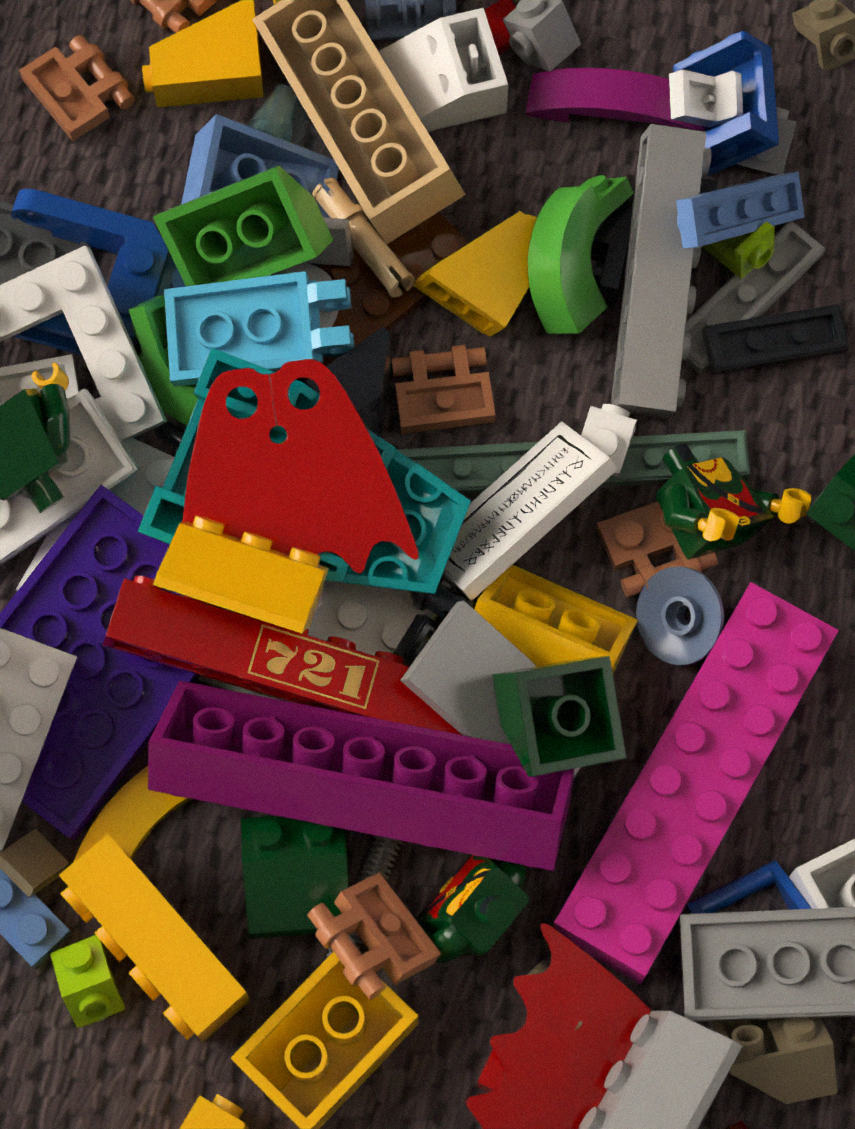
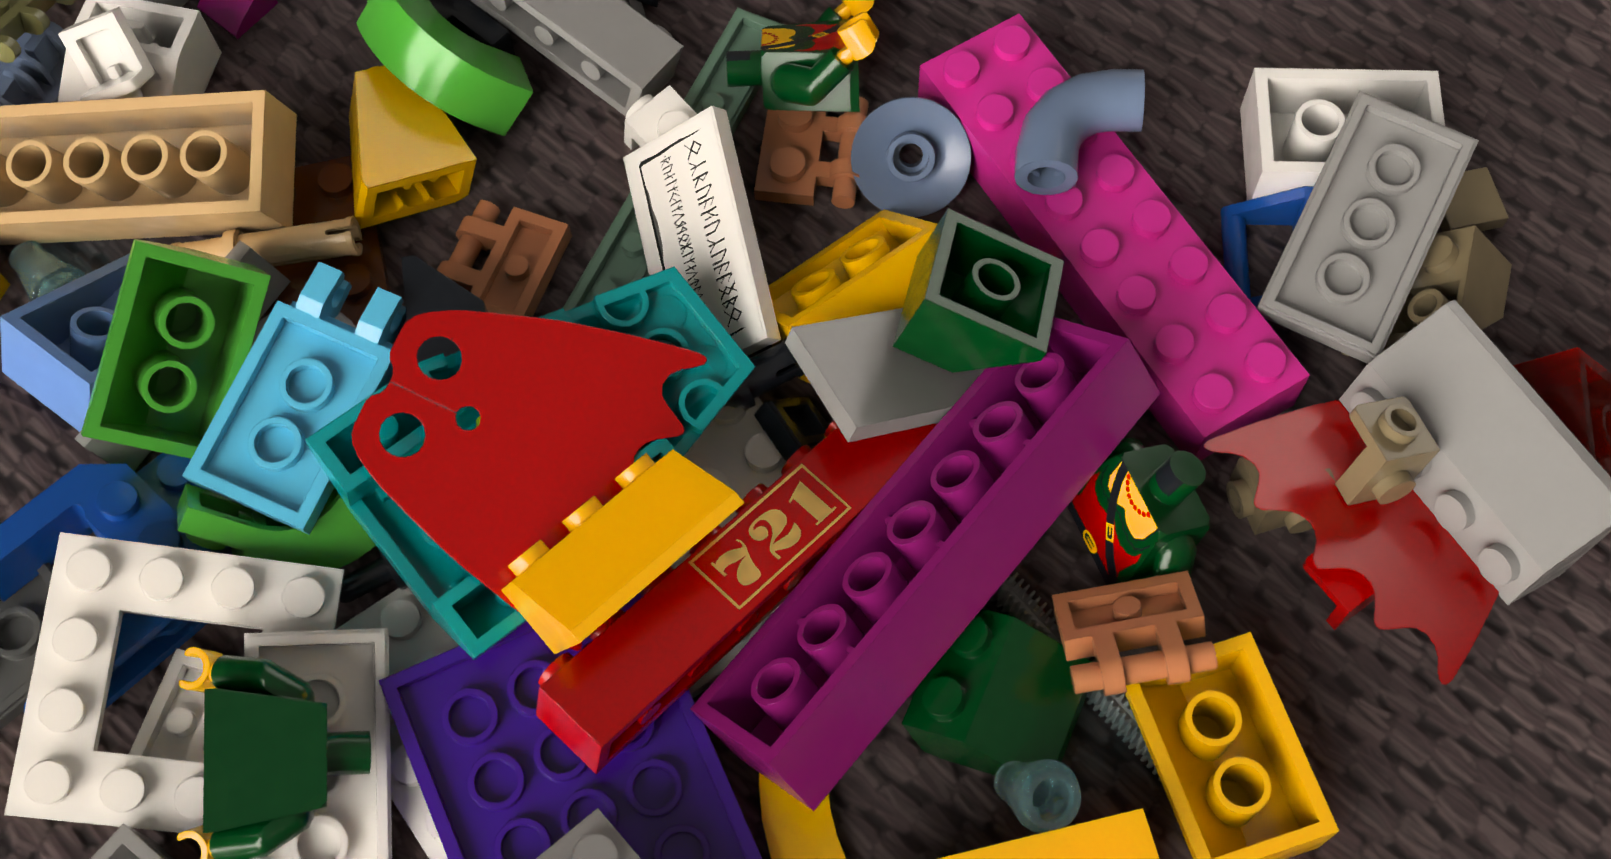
camera: 60 degrees left, 5 degrees down
none -> white bracket [58,7,156,101]
none -> clear light blue cone [994,759,1081,833]
none -> sand blue cylinder [1014,69,1145,195]
none -> dark tan bracket [1335,396,1440,505]

